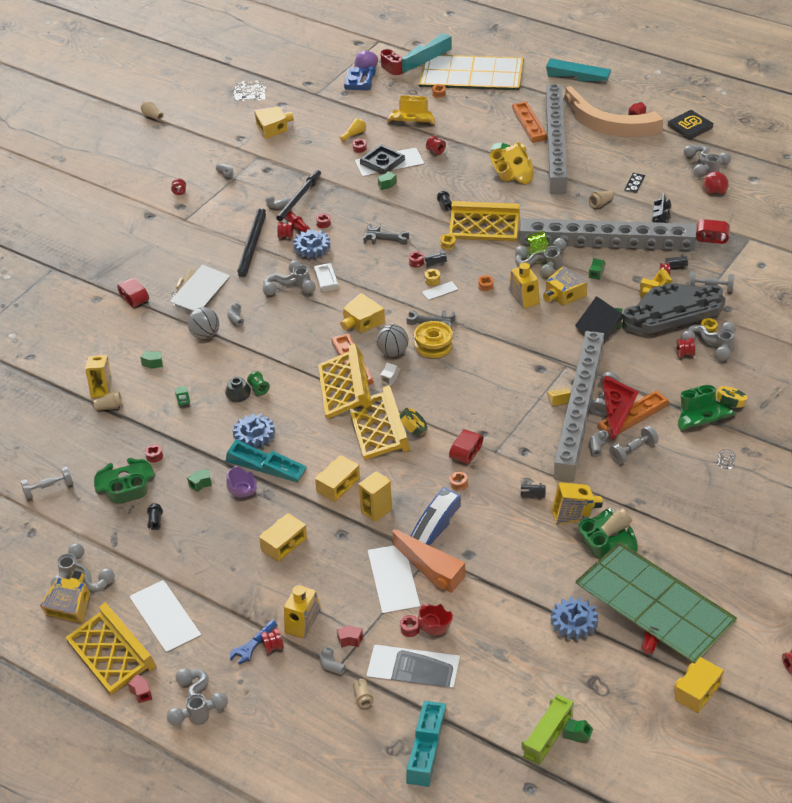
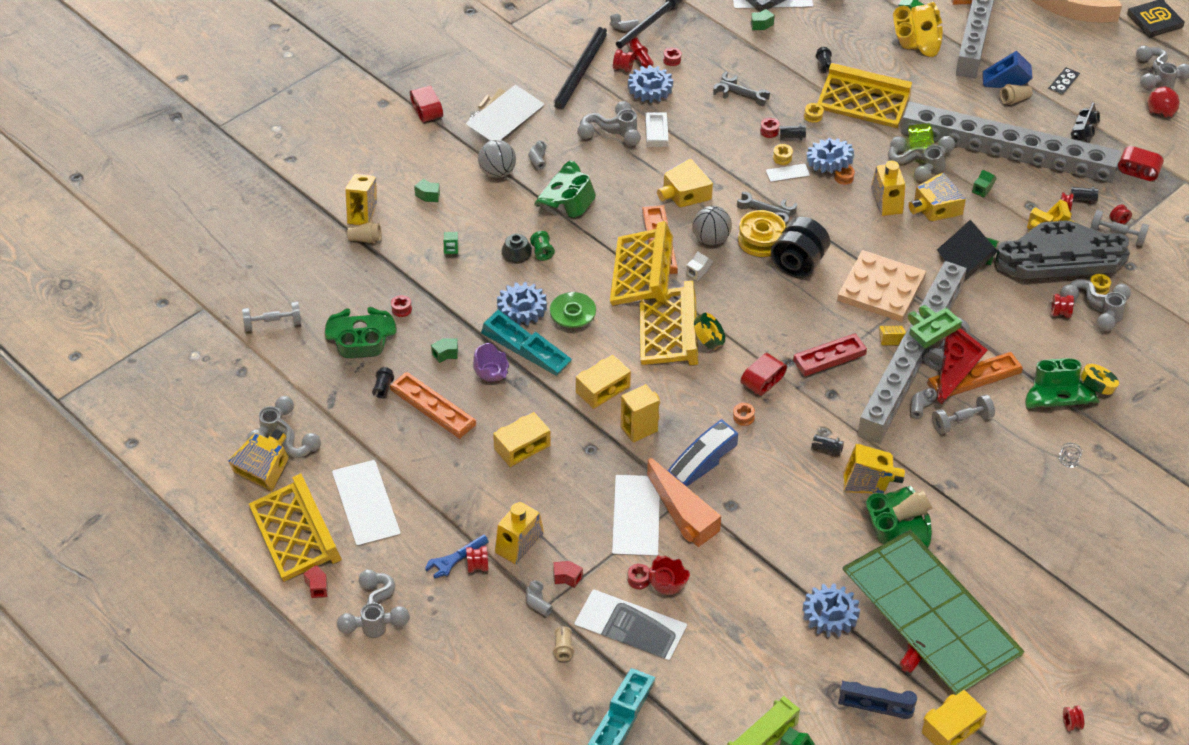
camera: 10 degrees right, 5 degrees up
none -> orange tile [390,372,476,439]
none -> green piece [534,160,596,217]
none -> bright green dish [550,292,596,328]
none -> black wheel [771,217,831,278]
none -> plate [793,333,867,377]
none -> medium blue gear [807,138,854,173]
none -> light nougat plate [837,250,926,322]
none -> dark blue plate [838,680,917,719]
none -> bright green hinge [907,305,962,348]
none -> blue slope [983,50,1033,88]
none -> red bush [1109,204,1132,225]

